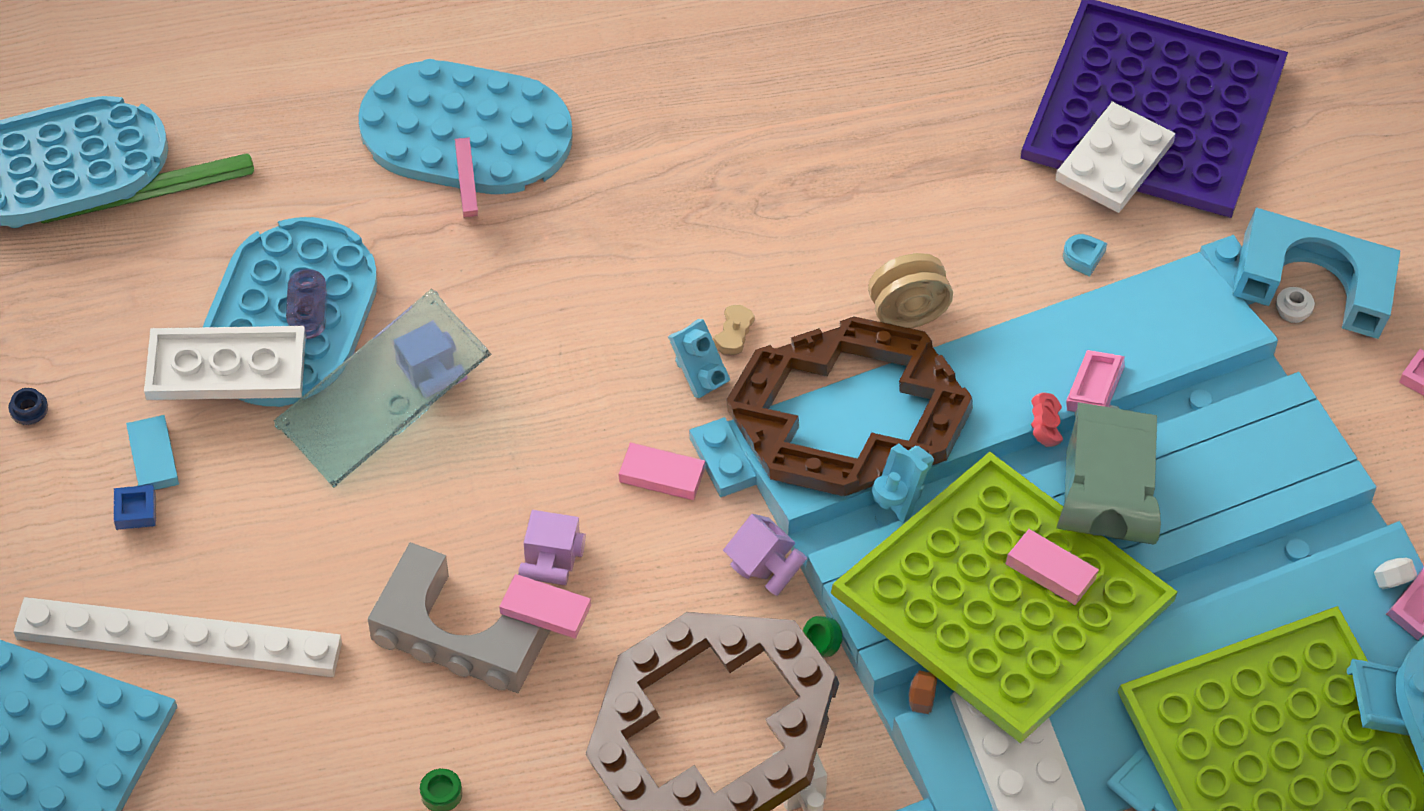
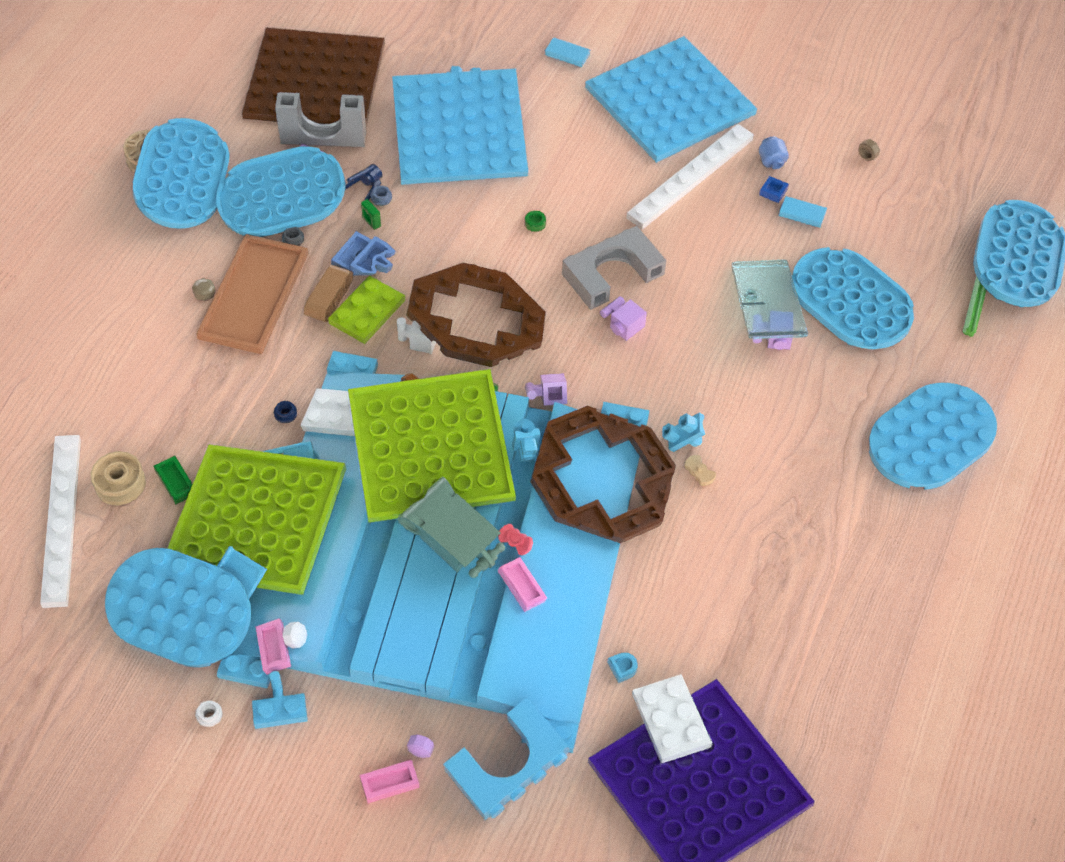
camera: 125 degrees right, 0 degrees up
dark blue plate [8,388,48,425] -> none
white plate [144,326,306,400] -> none
clear purple plate [286,269,327,339] -> none
bright pink tile [455,137,478,218] -> none
bright pink tile [499,574,591,639] -> none
bright pink tile [619,442,705,500] -> none
tan wheel [868,253,953,328] -> none
bright pink tile [1005,529,1099,605] -> none
white plate [1276,287,1315,323] -> none
none -> lavender tile [407,734,434,758]
none -> medium blue head [759,136,789,169]

